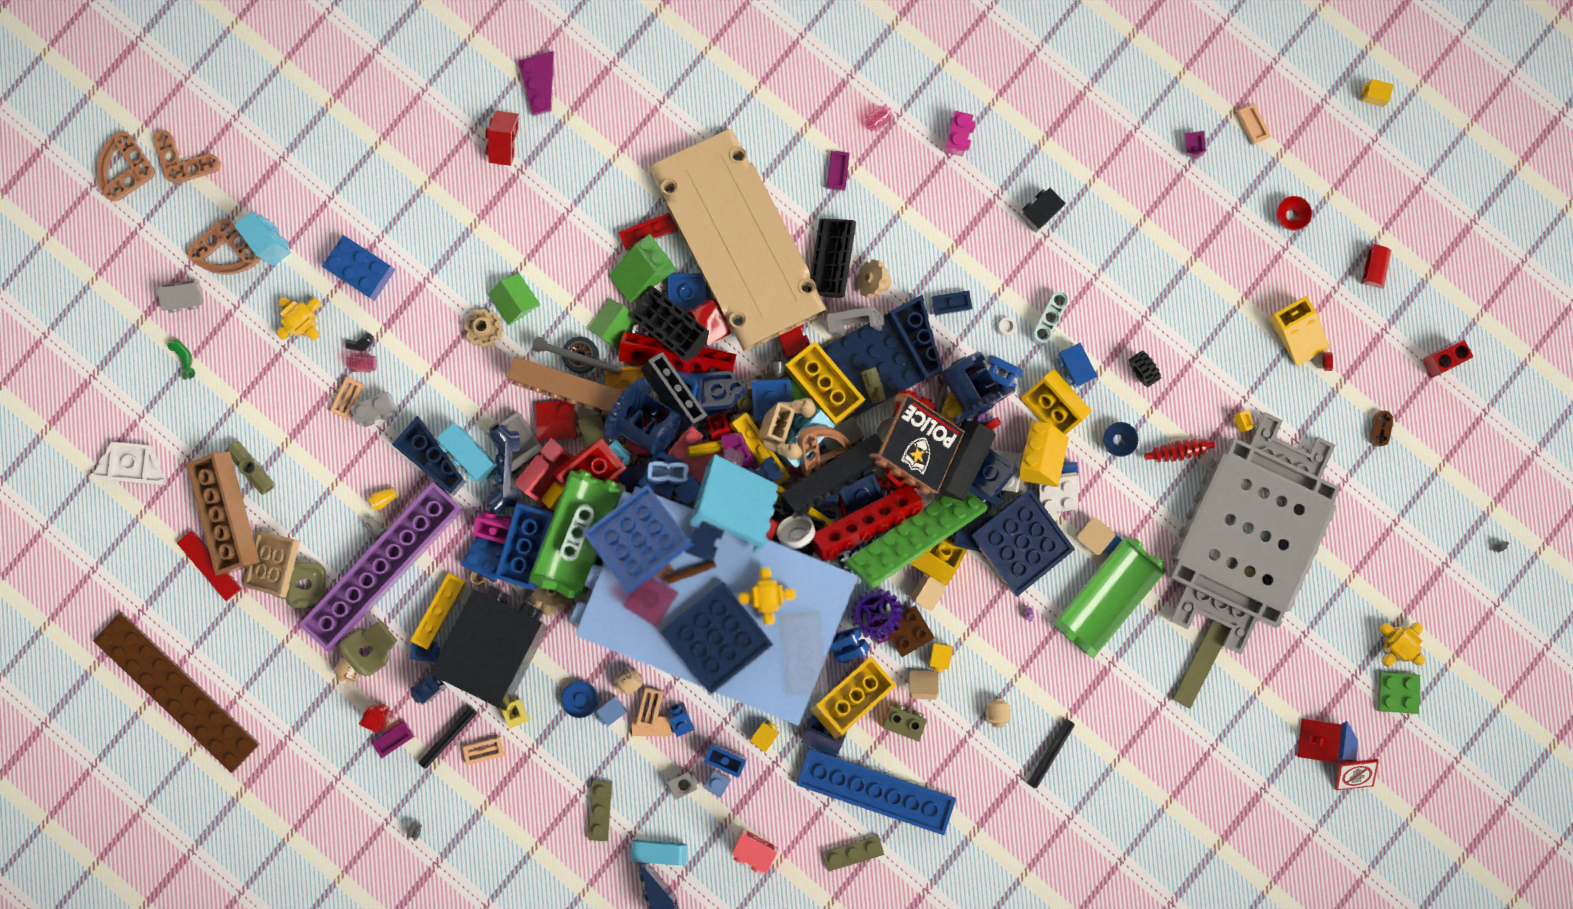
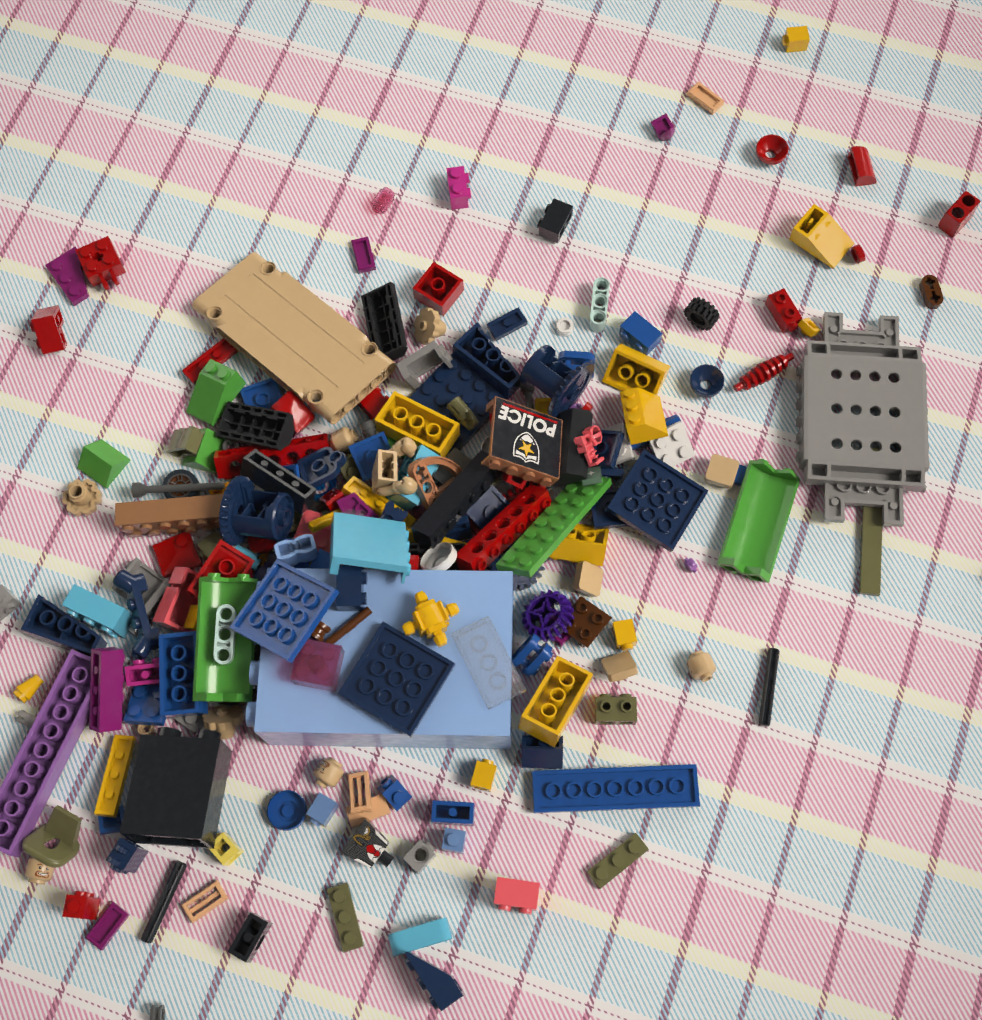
camera: 15 degrees left, 15 degrees down
none -> red hinge [75,236,126,290]
none -> magenta brick [89,647,125,733]
none -> olive brick [166,426,204,458]
none -> black brick [228,912,273,963]
none -> tan head [329,427,358,453]
none -> torso [341,818,394,868]
none -> red brick [412,262,464,317]
none -> coral piece [574,425,604,467]
none -> sand green tile [582,466,602,486]
none -> red brick [765,288,802,333]

